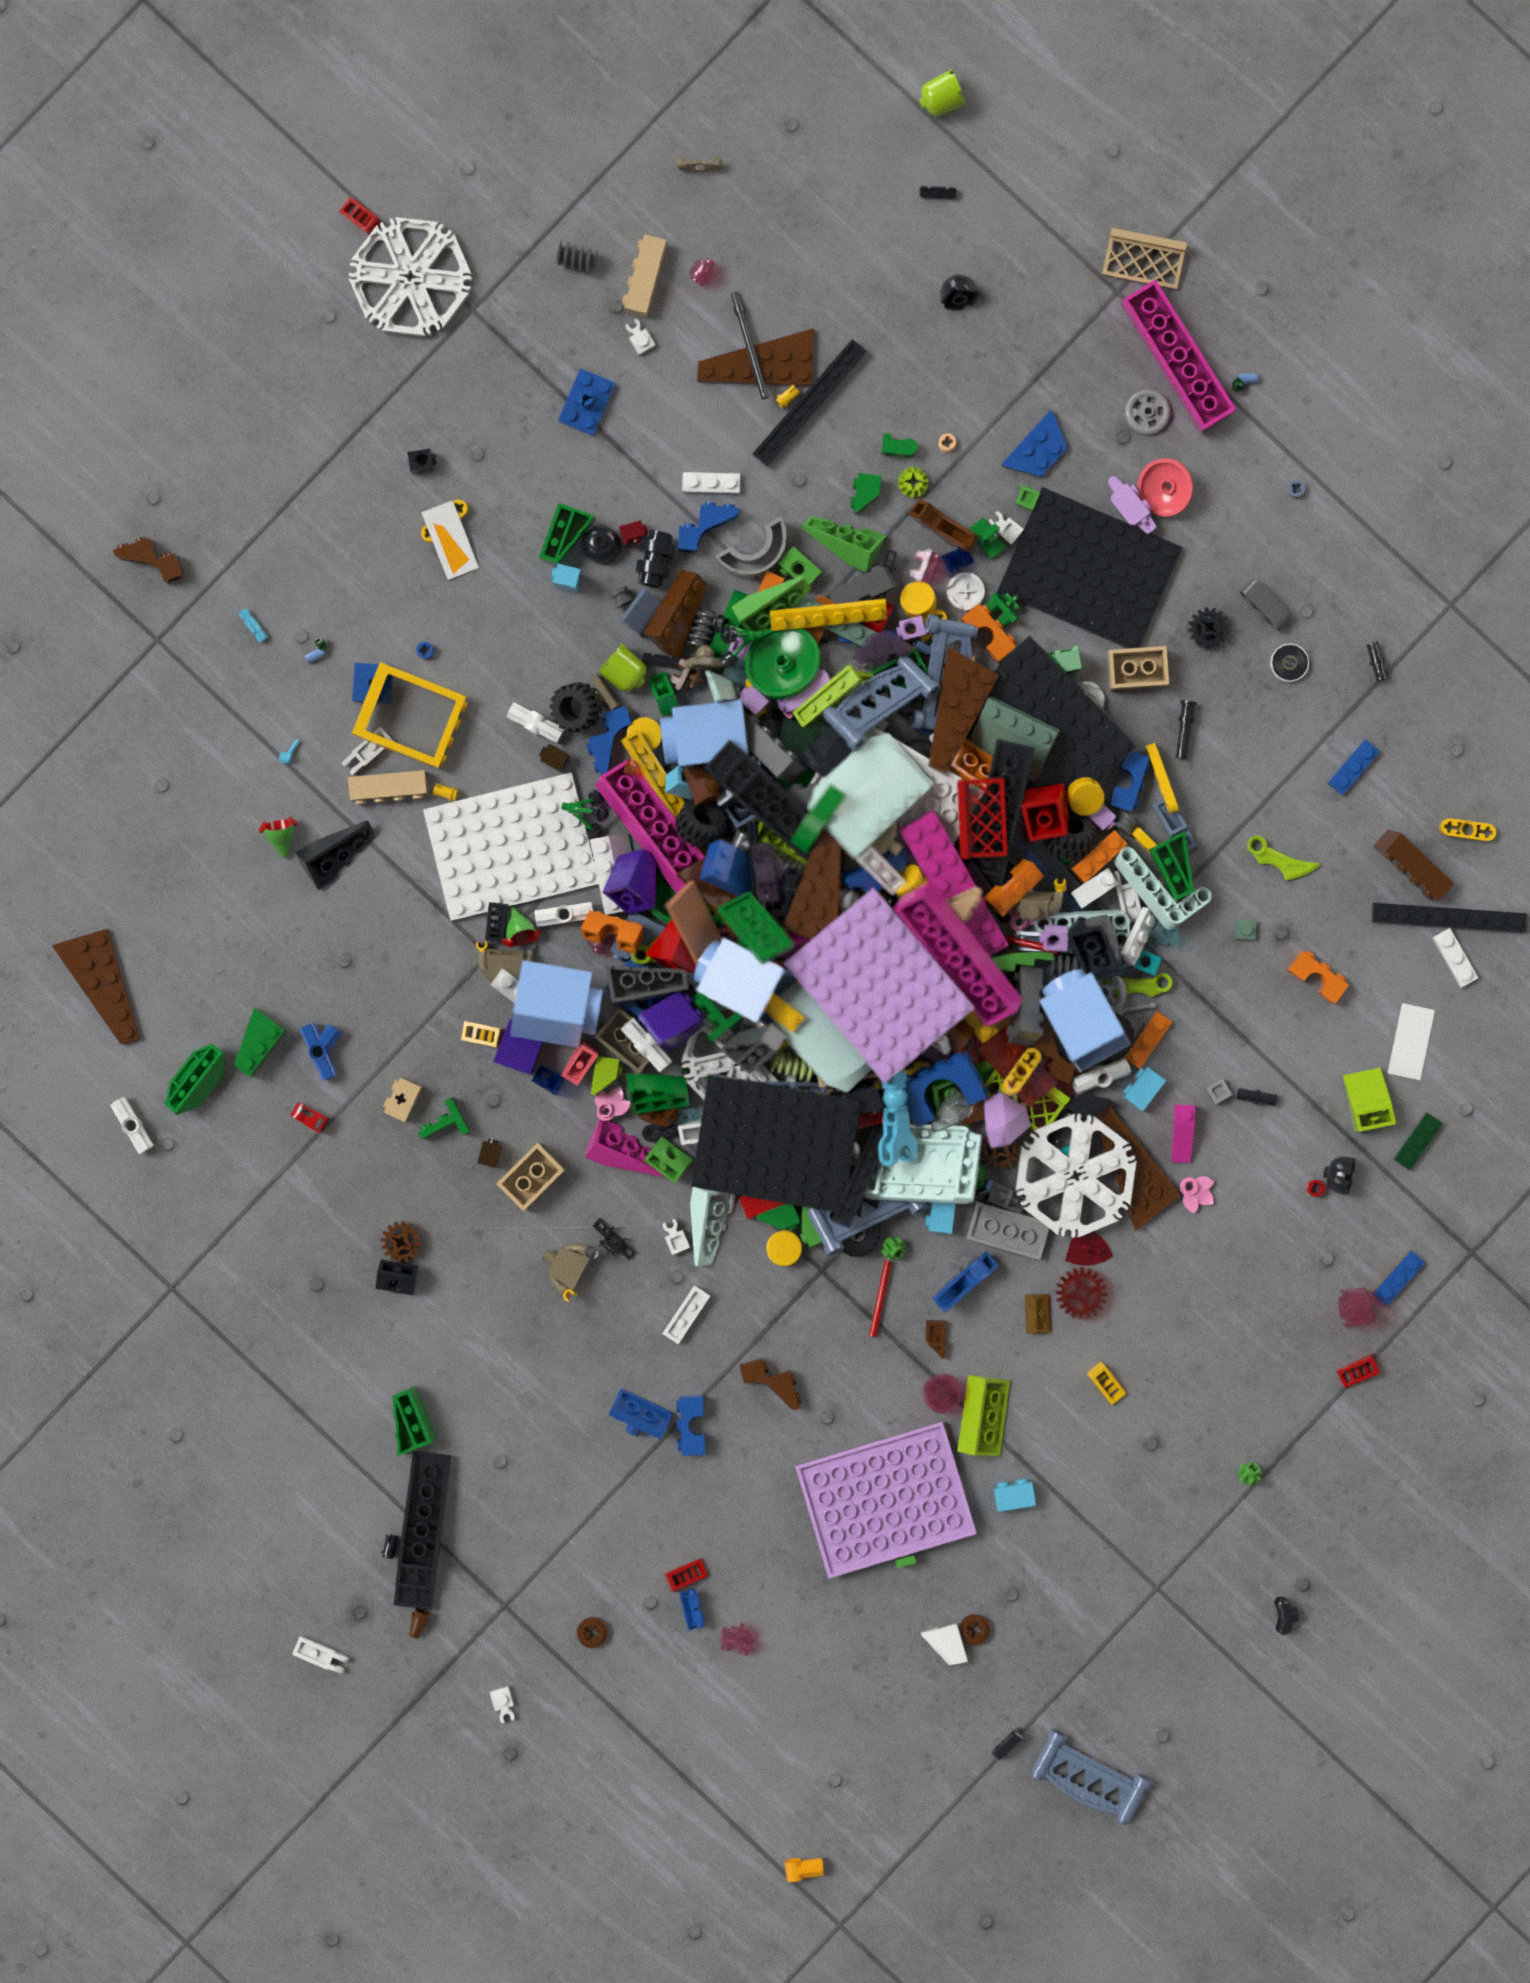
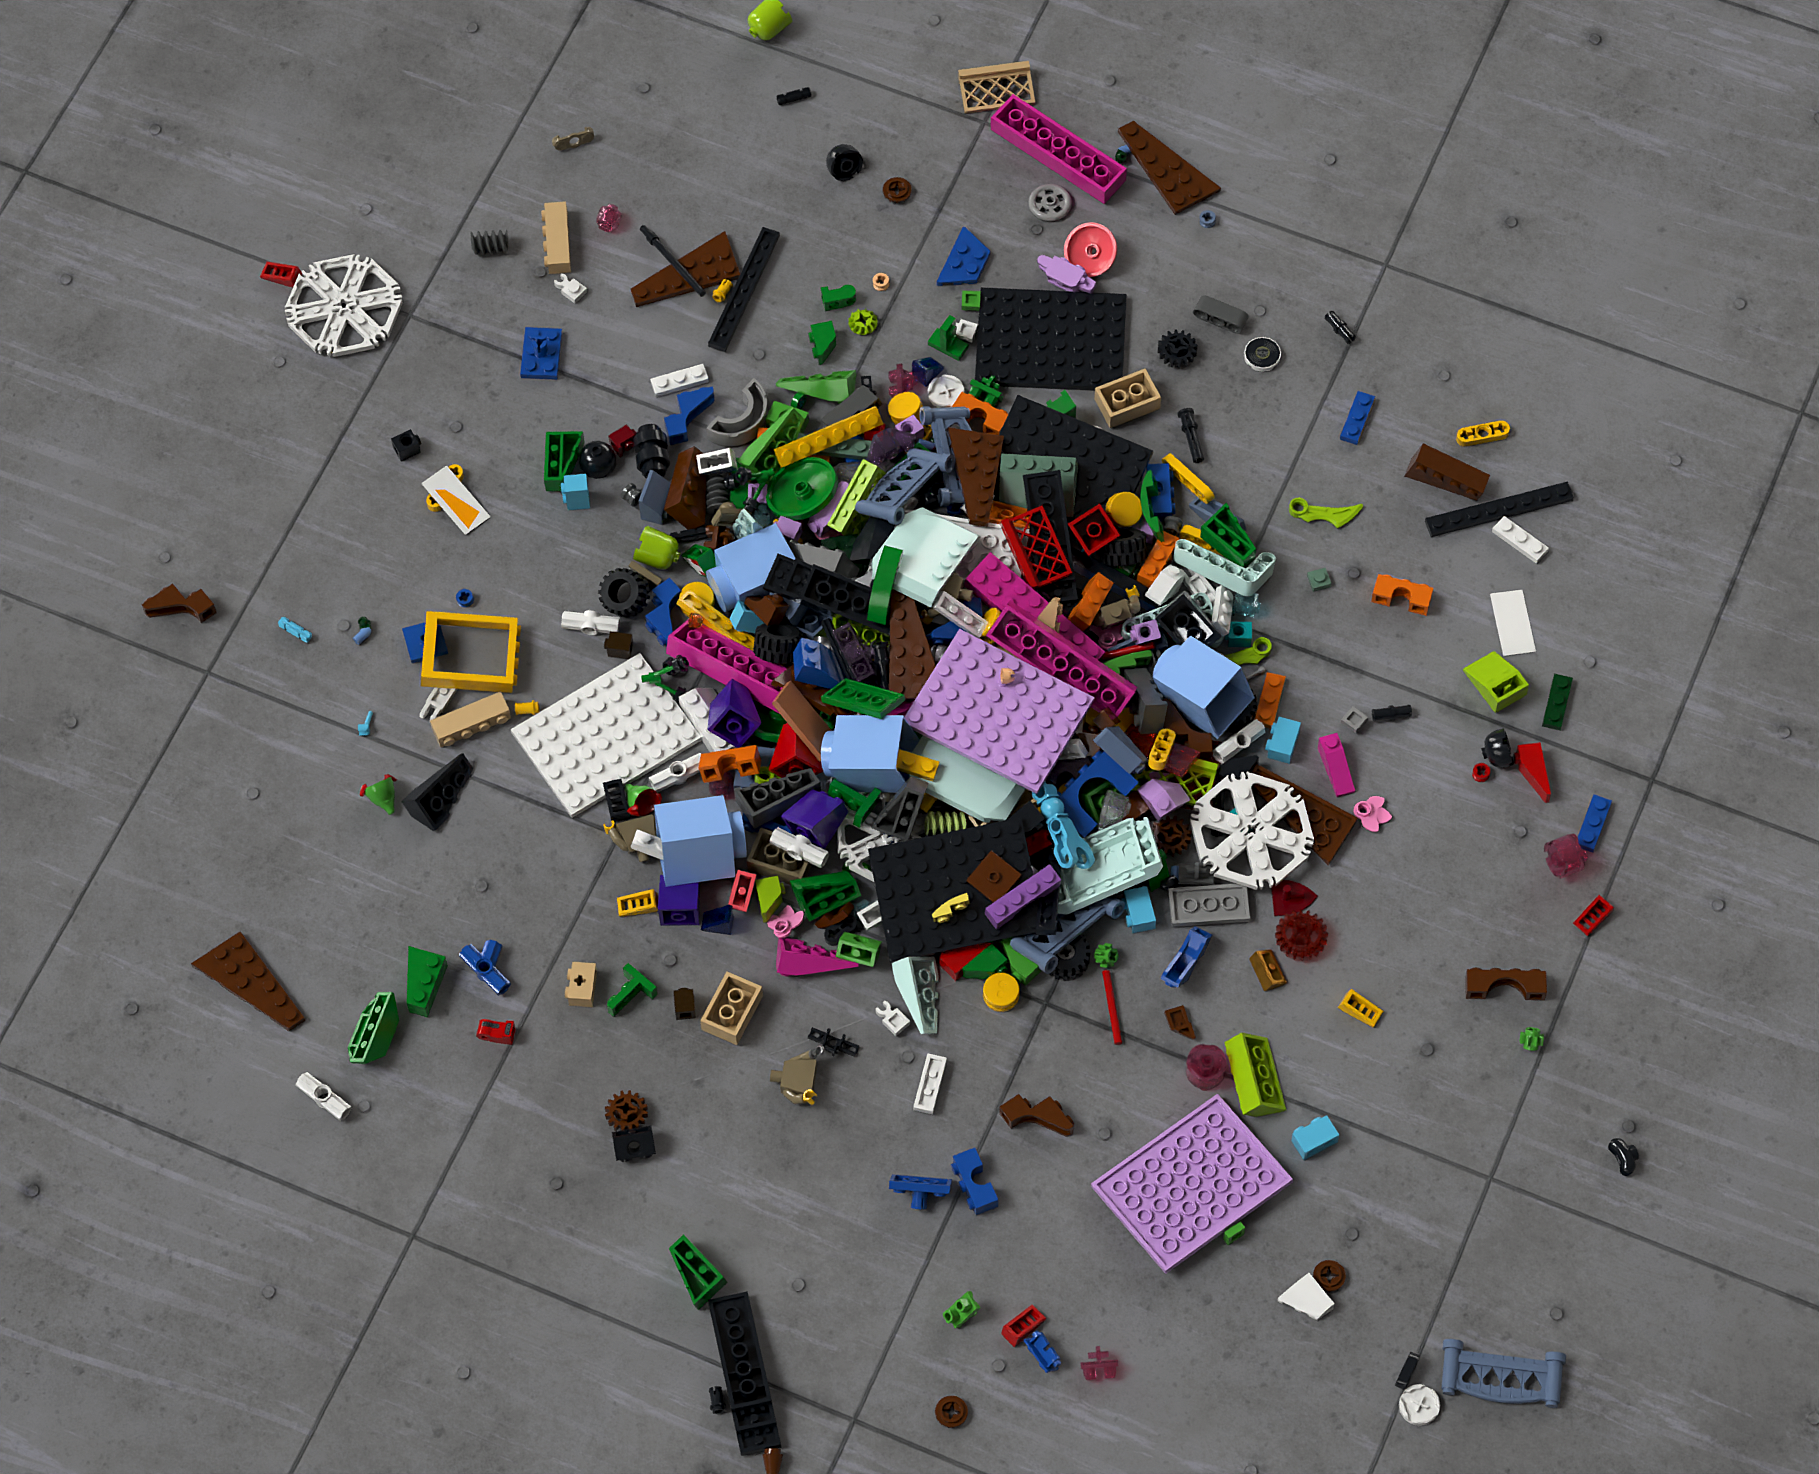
camera: 20 degrees left, 25 degrees down
reddish brown arch [908,499,979,553] -> none
none -> white torso [696,448,738,475]
none -> green tile [791,392,807,410]
none -> reddish brown gear [883,177,911,204]
none -> light yellow slope [932,893,970,923]
none -> bright green hips [943,1291,980,1328]
none -> reddish brown plate [966,850,1022,903]
none -> medium lavender arch [985,864,1061,930]
none -> light nougat hinge [1000,668,1015,684]
none -> reddish brown panel [1093,707,1121,734]
none -> sand blue slope [1093,726,1148,774]
none -> reddish brown wing [1118,121,1221,215]
none -> green slope [1140,470,1164,542]
none -> white tile [1399,1384,1441,1426]
none -> reddish brown arch [1465,967,1547,1001]
none -> red slope [1513,742,1551,803]

